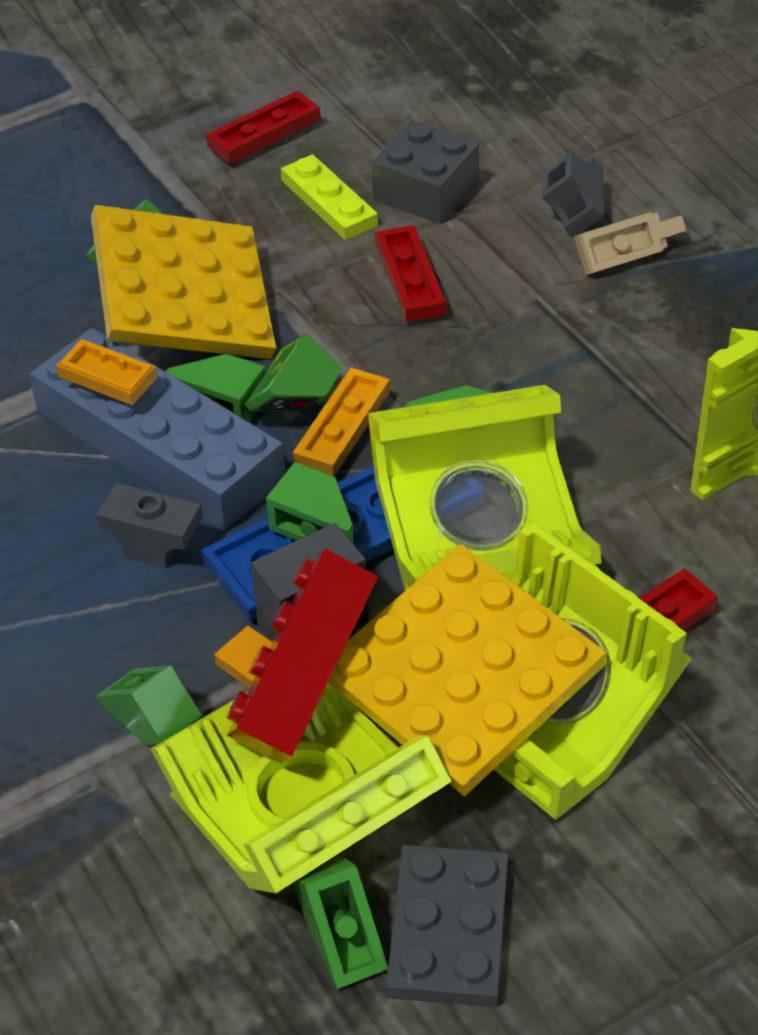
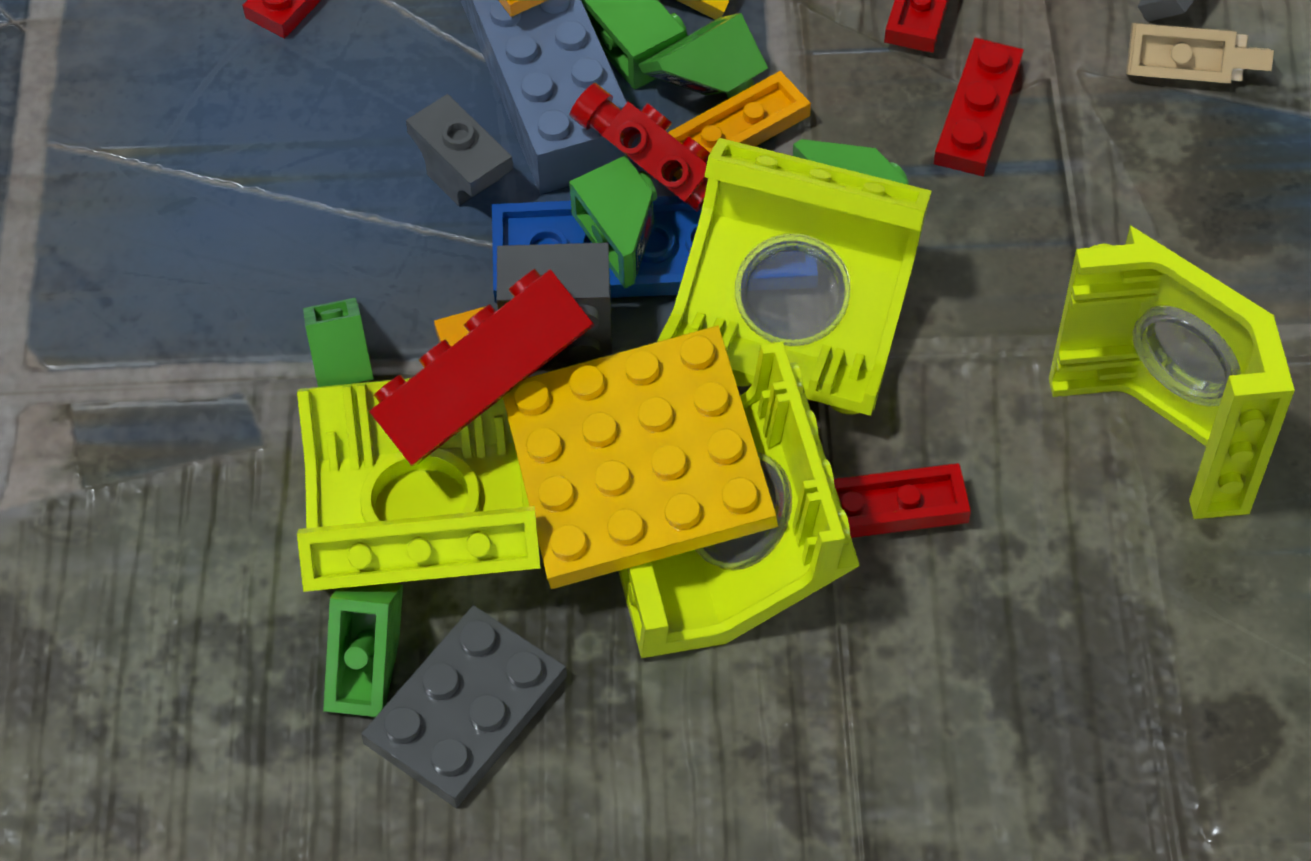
camera: 30 degrees right, 10 degrees up
none -> red brick [569,83,710,211]
none -> red plate [933,37,1024,177]

